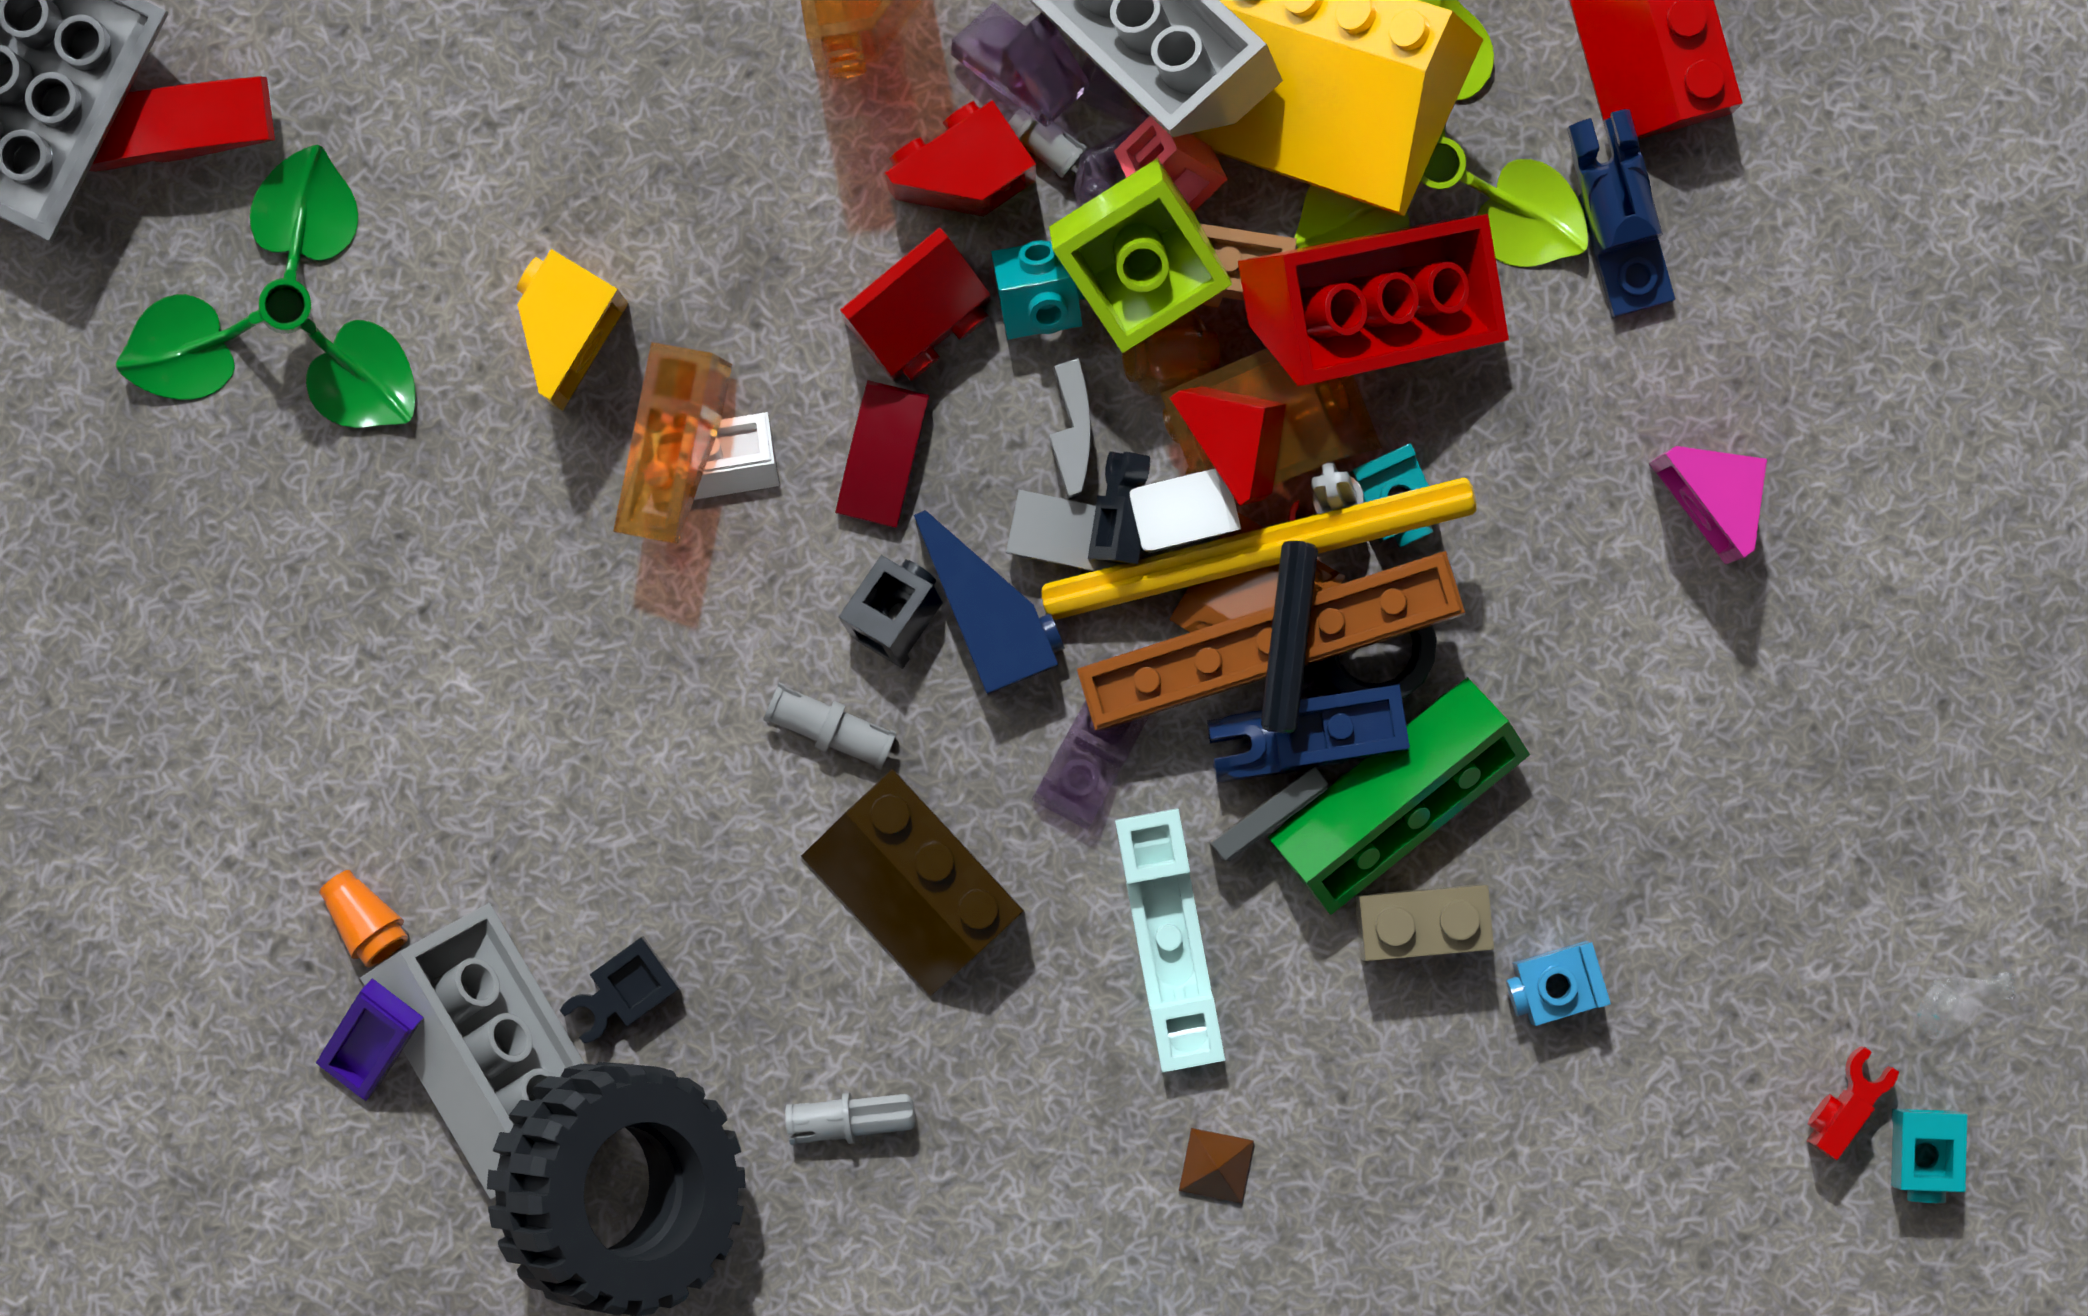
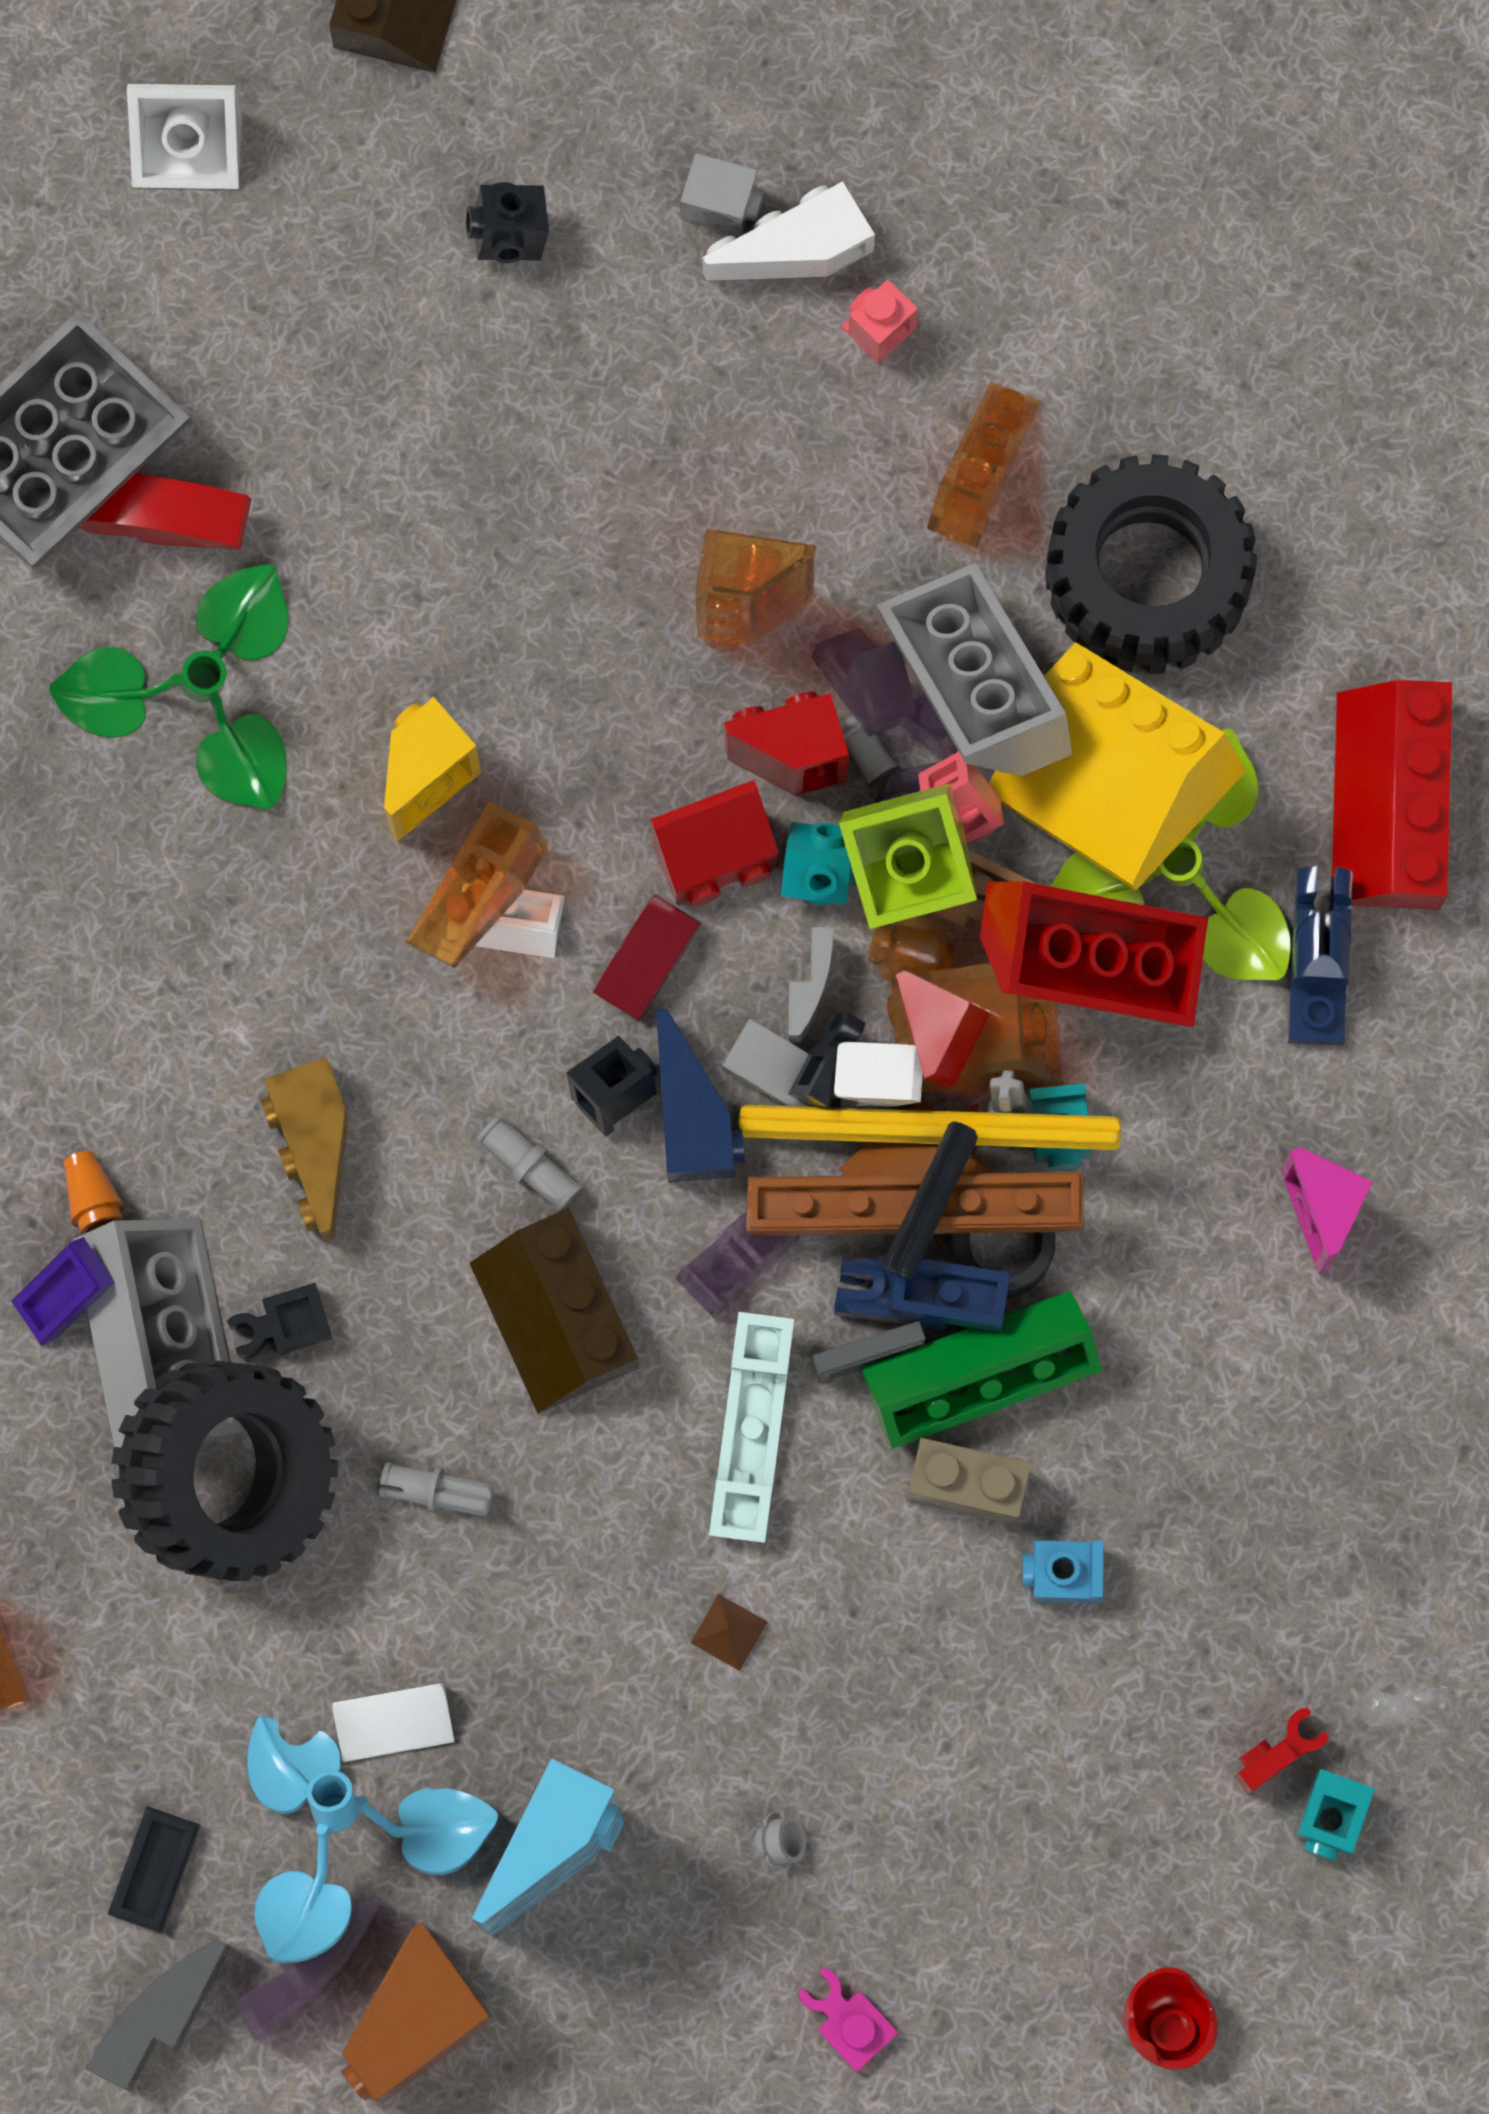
camera: 25 degrees right, 10 degrees down
none -> pearl gold slope [259,1056,349,1242]

